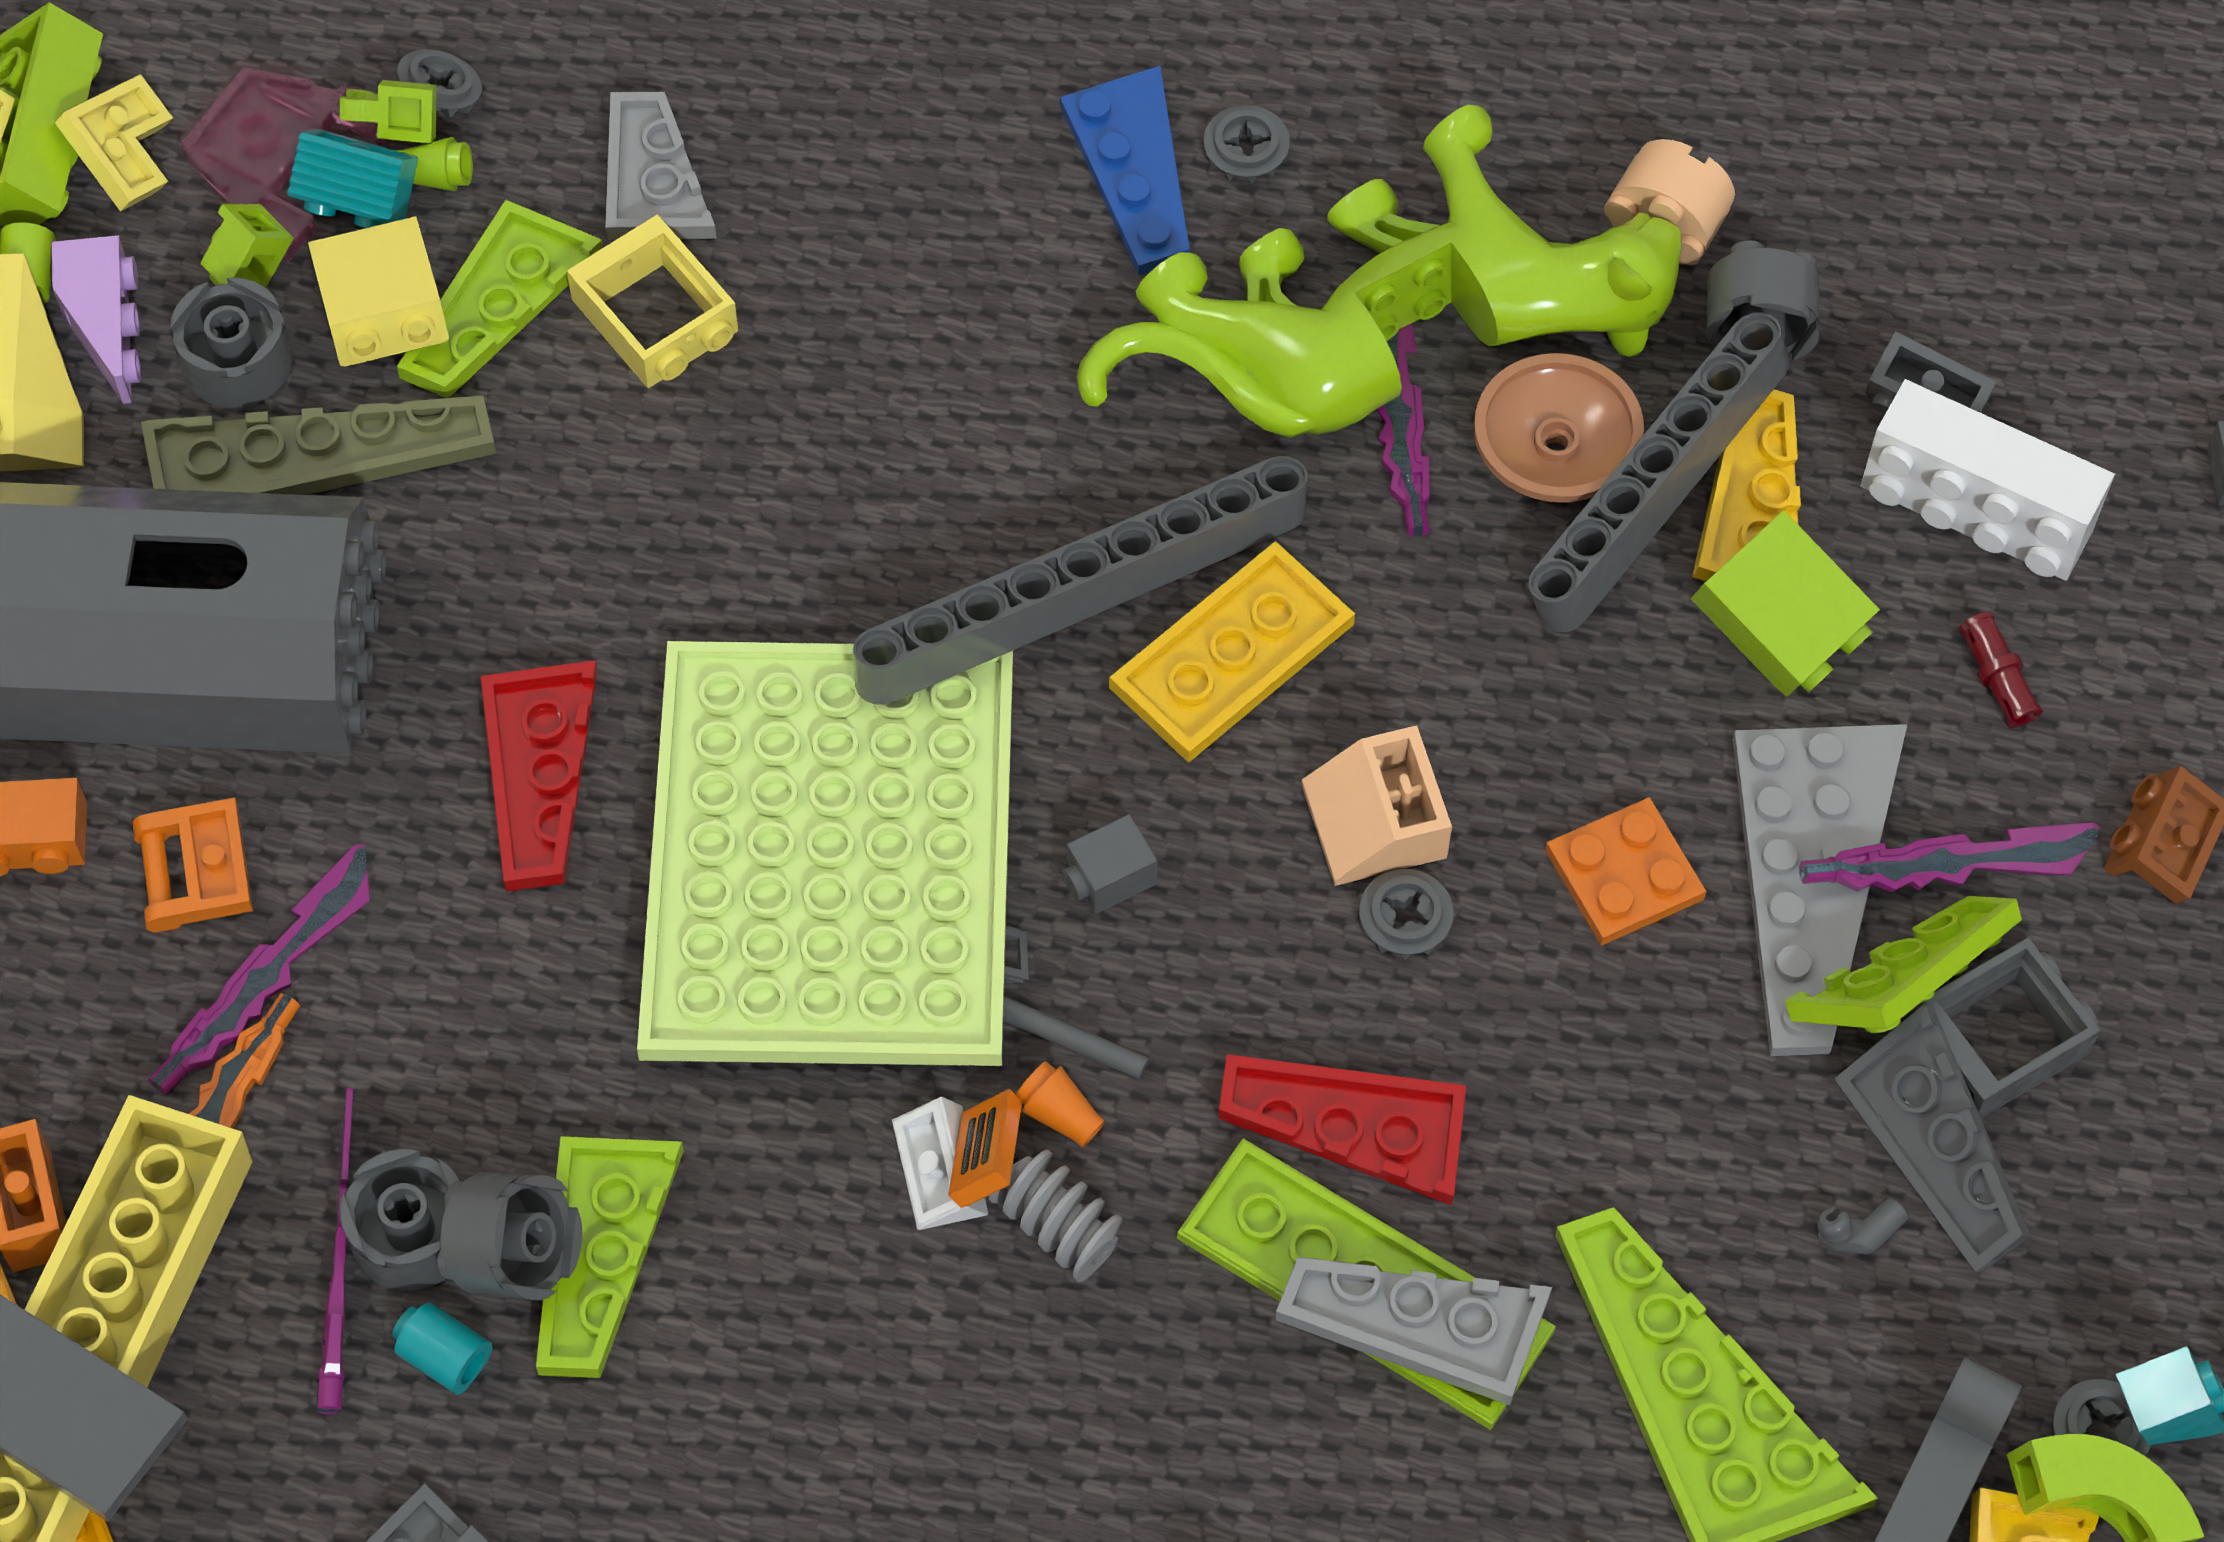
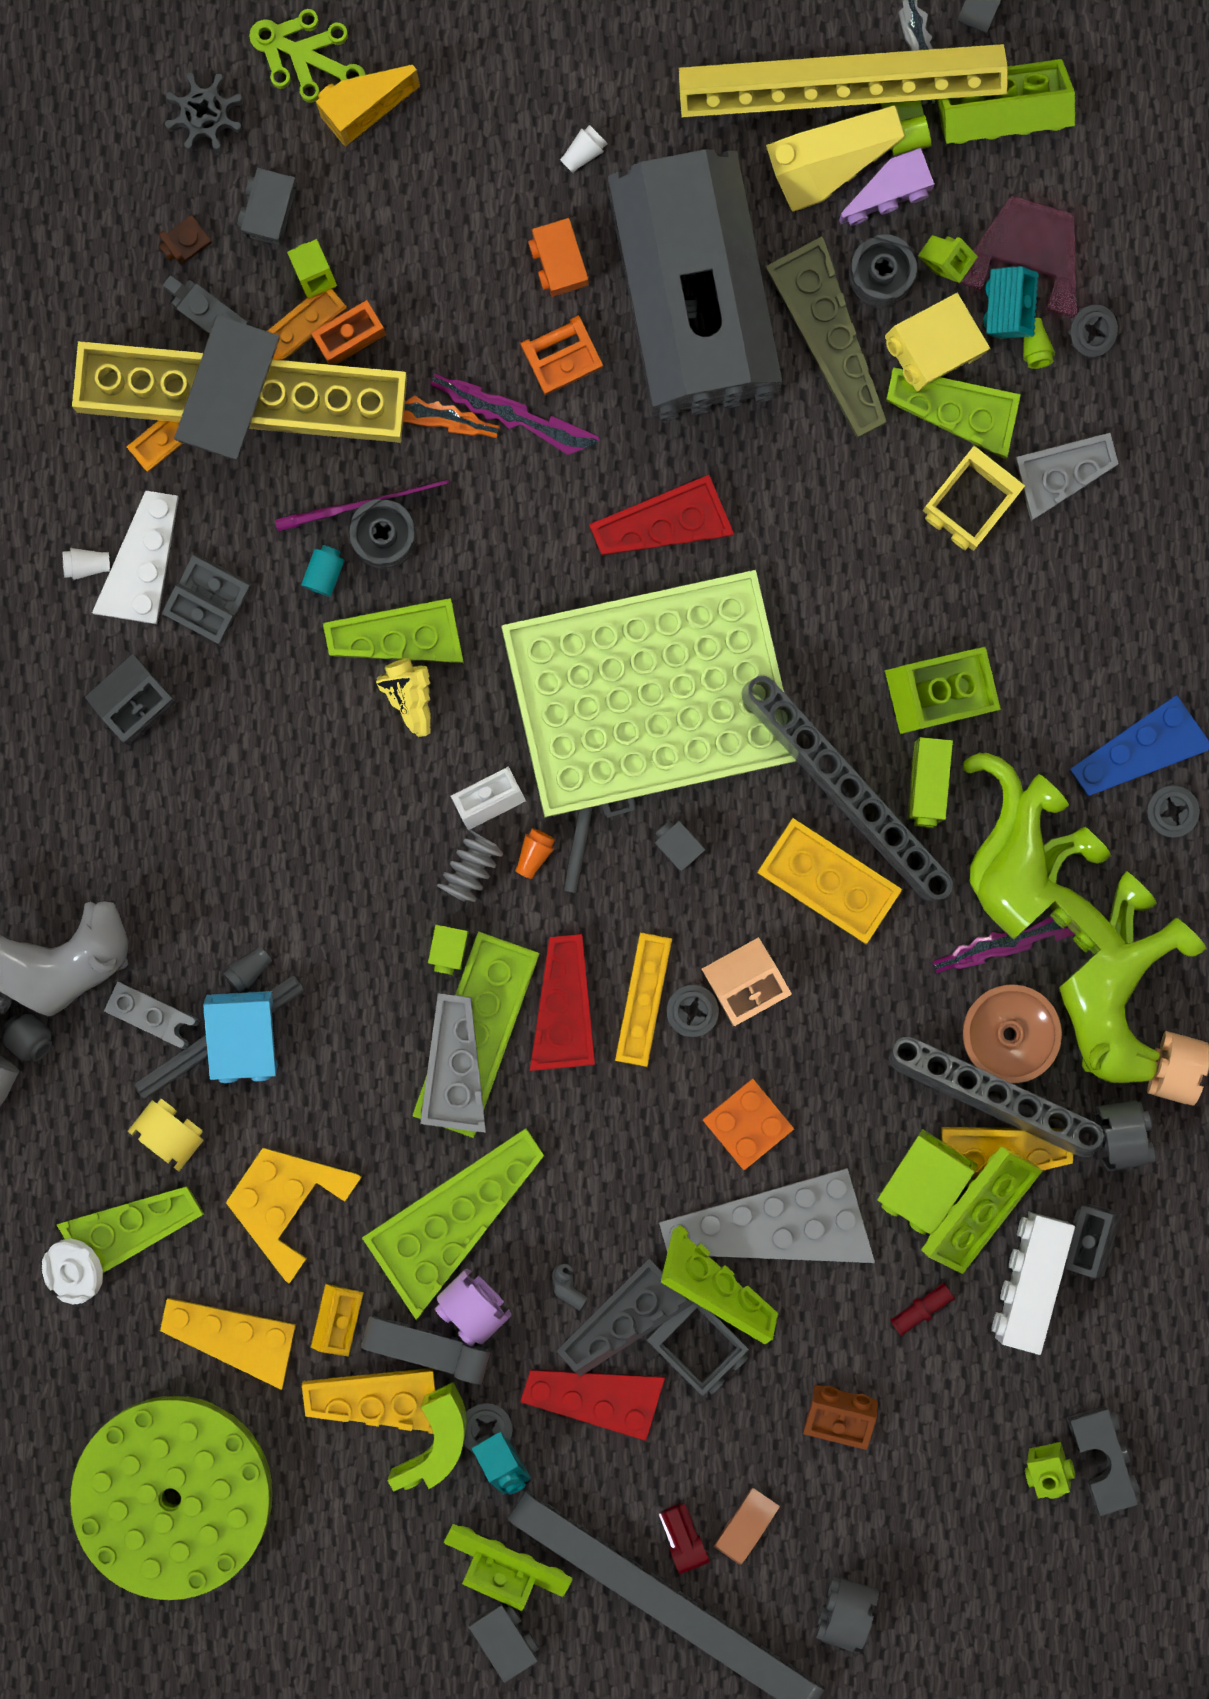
camera: 80 degrees right, 25 degrees up
light yellow plate [55,74,173,212] -> none
lime plate [340,80,437,143] -> none
dark grey brick [437,1172,582,1300] -> none
orange tile [948,1089,1022,1208] -> none
magenta sword [1799,822,2100,892] -> none
none -> light yellow rock [376,658,431,737]
none -> lime brick [428,925,469,975]
none -> lavender brick [435,1269,511,1346]
none -> red wing [520,1369,665,1441]
none -> yellow tile [615,932,672,1067]
none -> lime slope [885,647,1001,734]
none -> lime brick [907,737,953,828]
none -> lime plate [921,1146,1042,1274]

